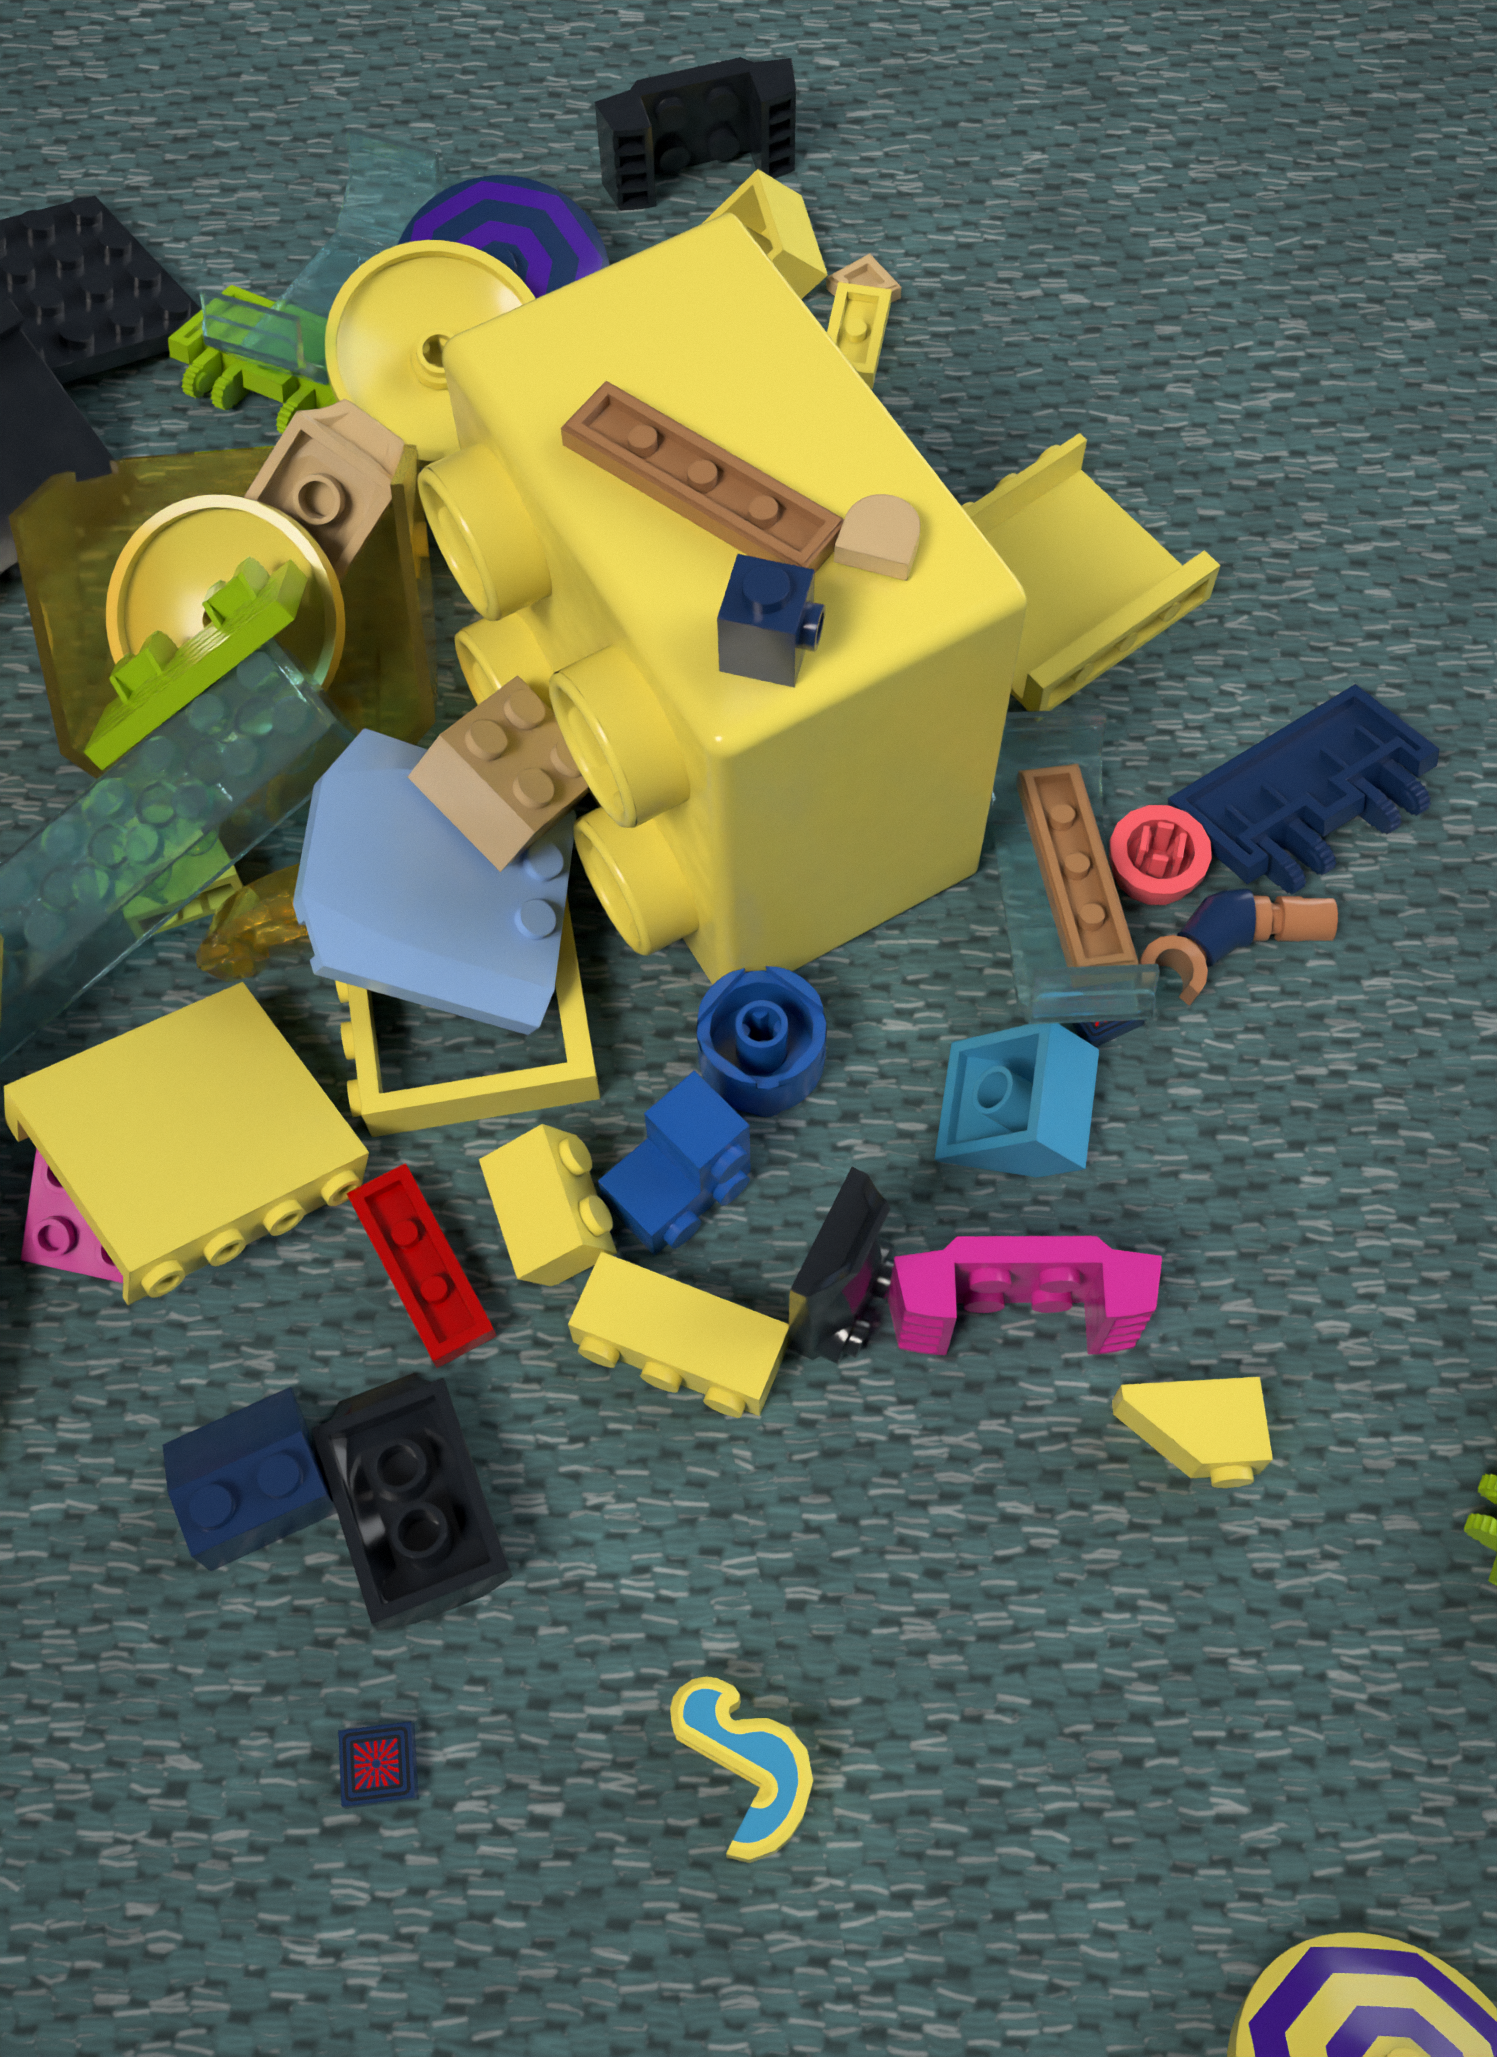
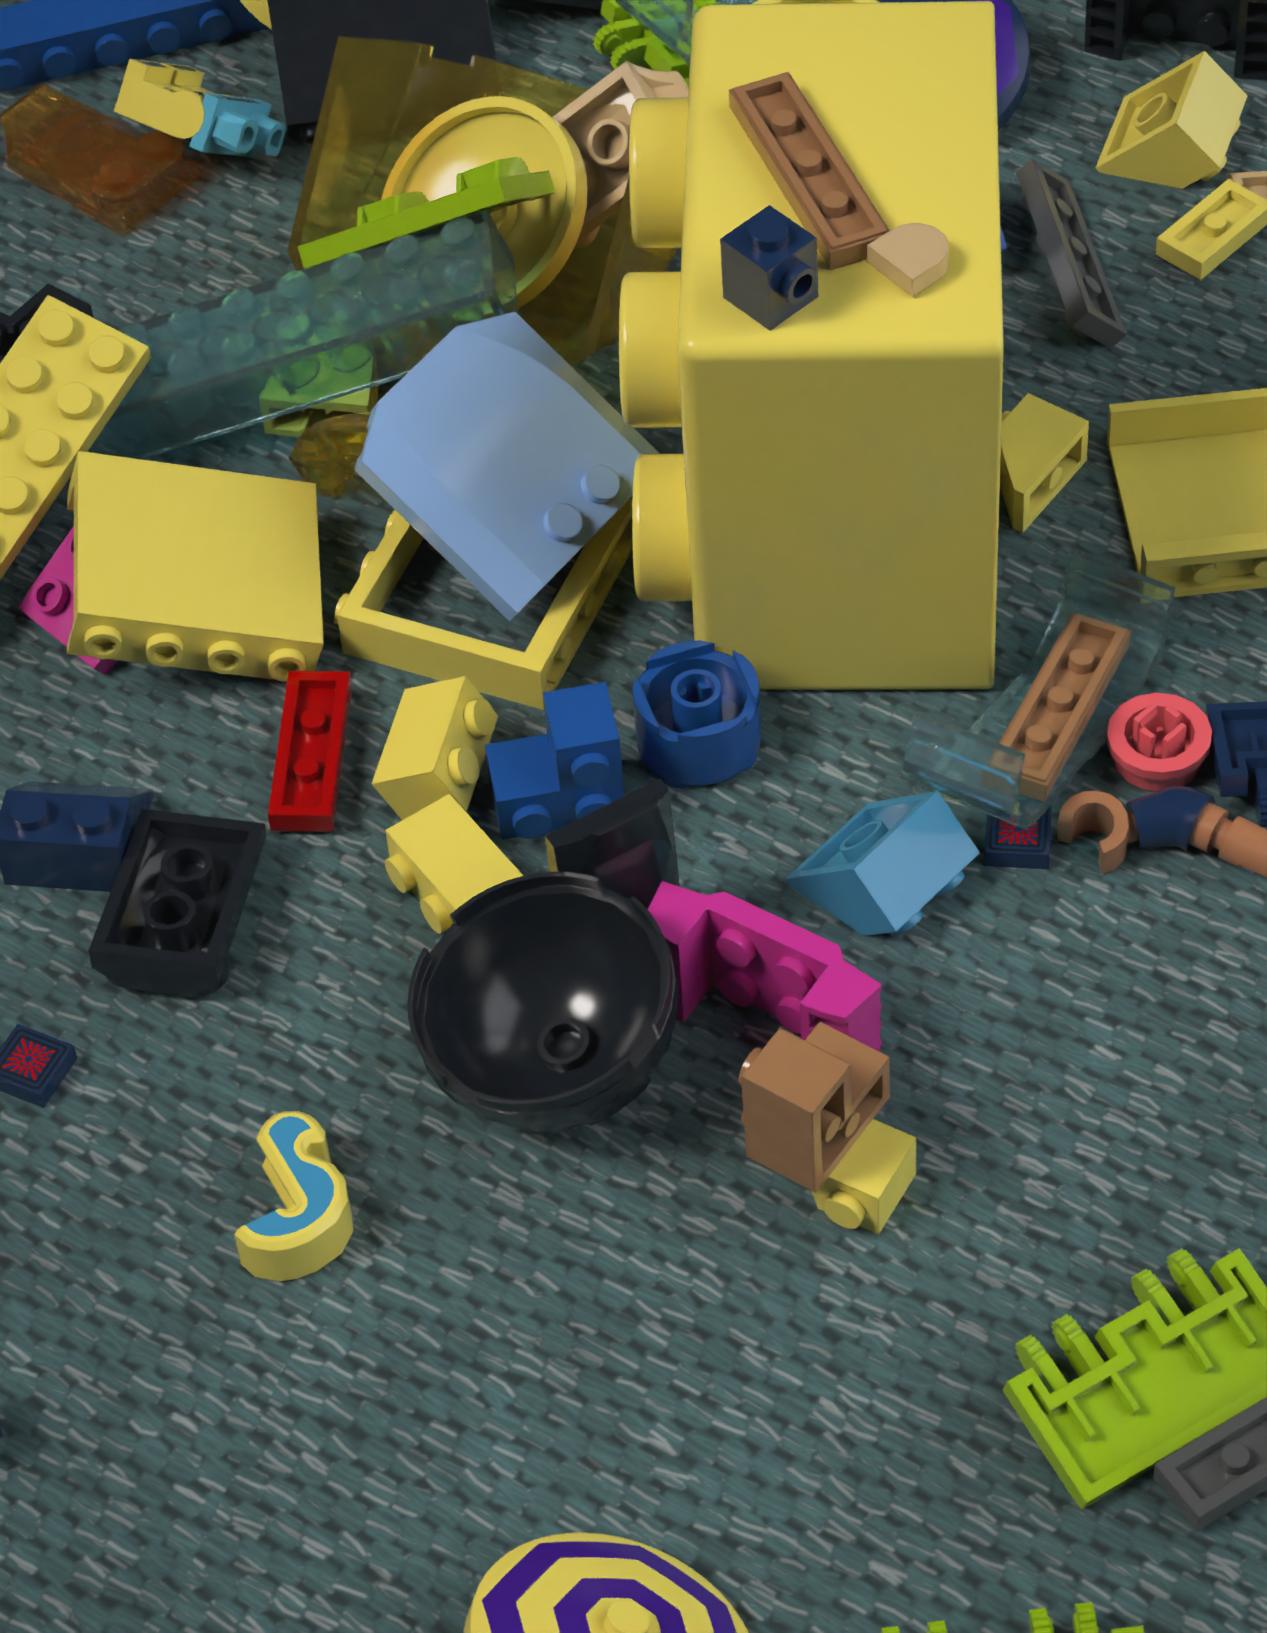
camera: 35 degrees right, 15 degrees down
tan brick [408,675,590,872] -> none
none -> black rock [407,872,679,1134]
none -> medium nougat brick [738,1022,890,1193]

